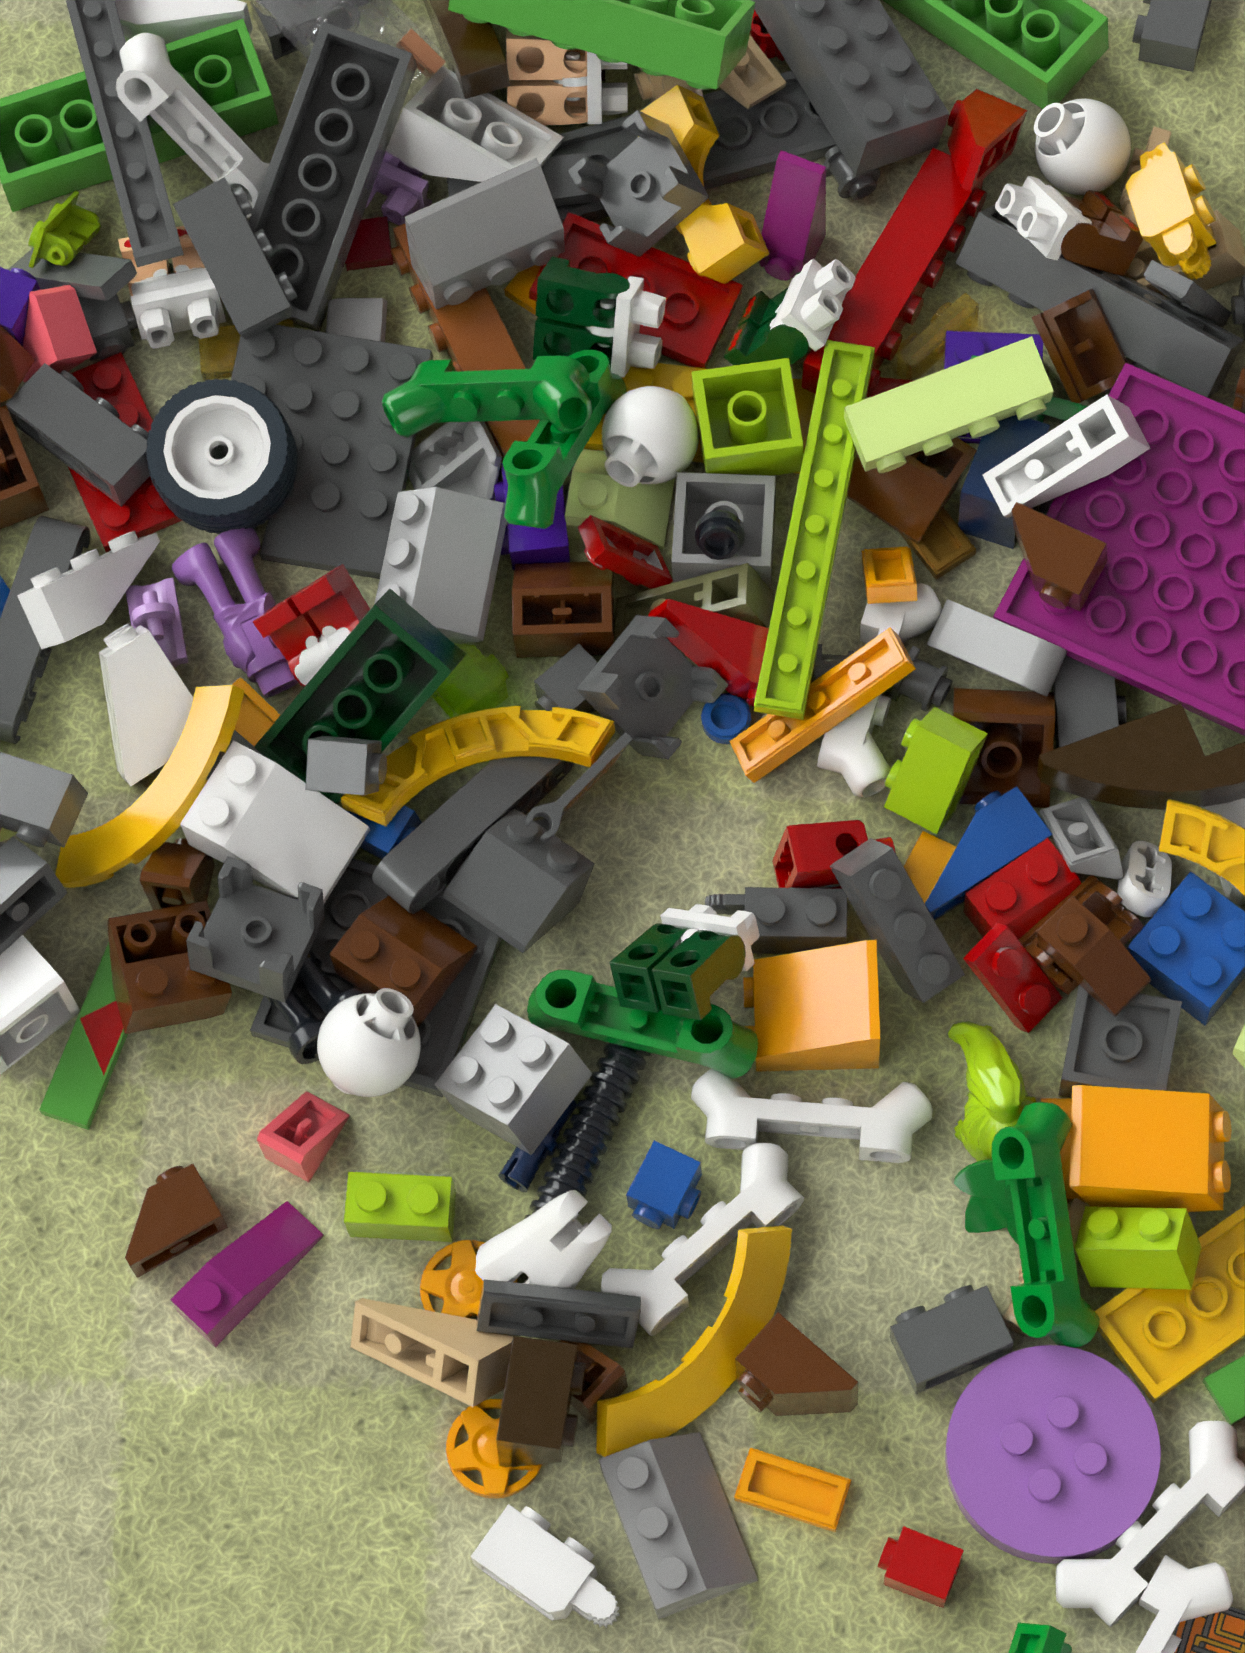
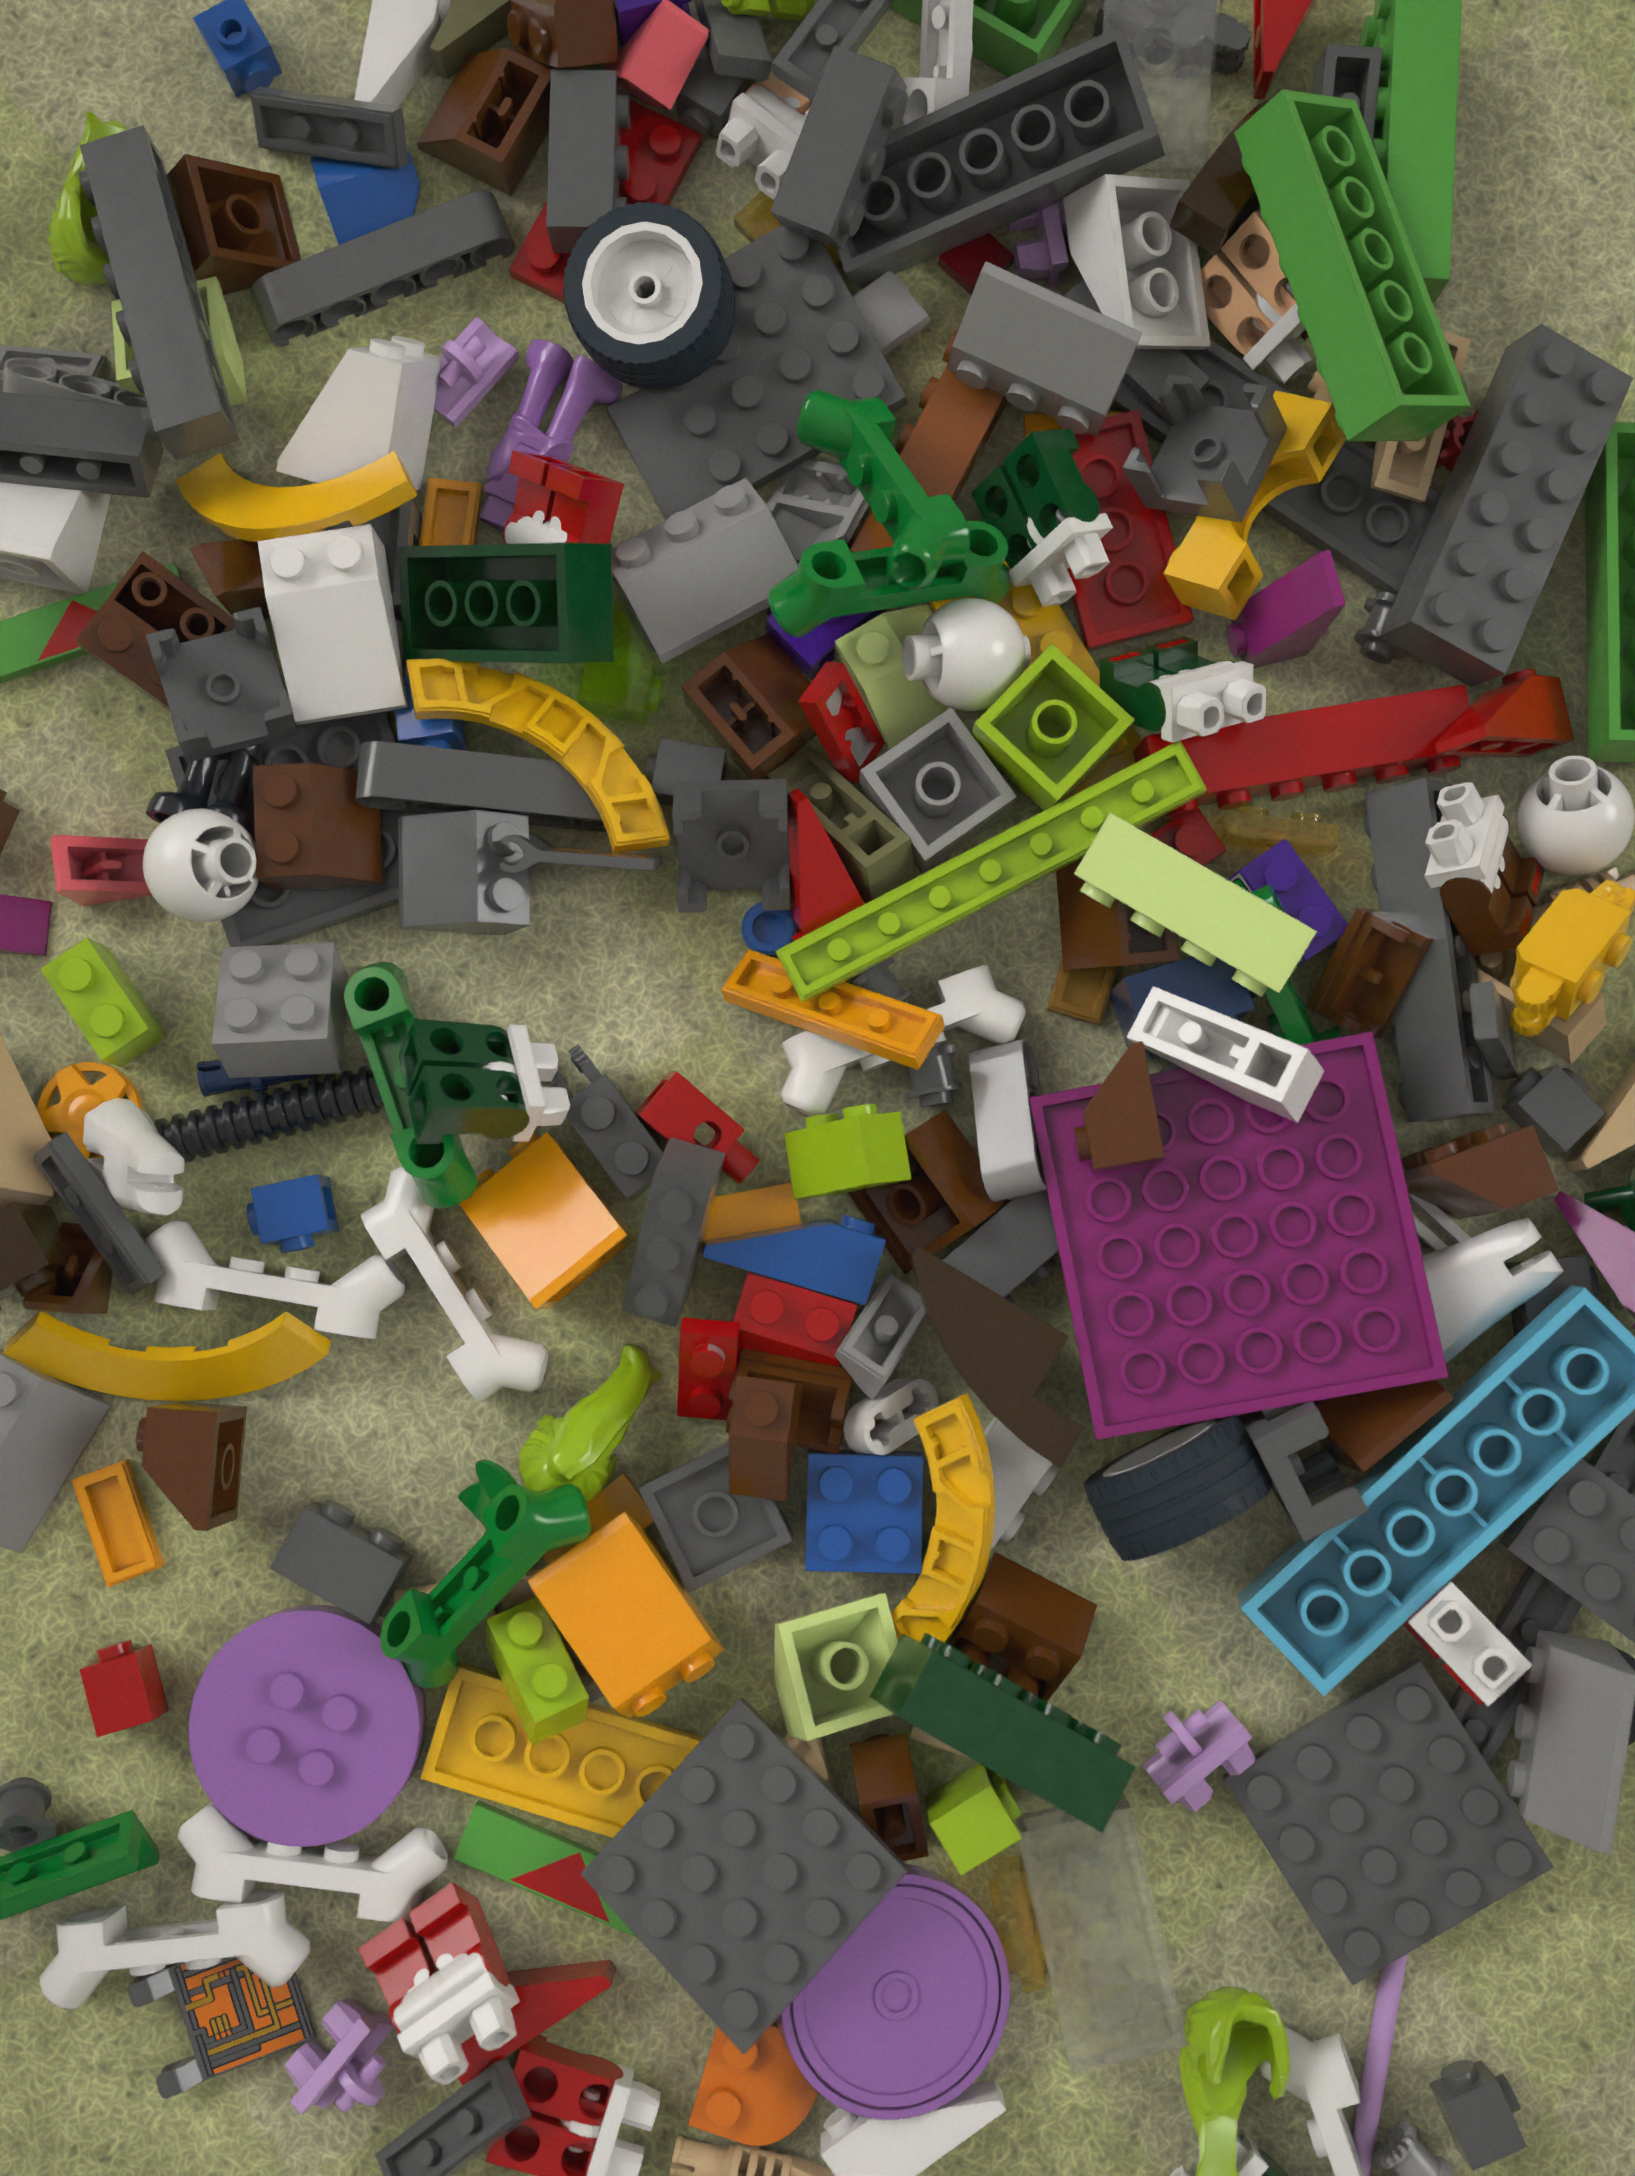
camera: 45 degrees right, 15 degrees up
white slope [17,531,160,649] -> none
brick [305,736,387,795] -> none
nougat tile [396,28,446,78] -> none
black plate [695,510,744,560] -> none
light orange tile [861,546,917,604] -> none

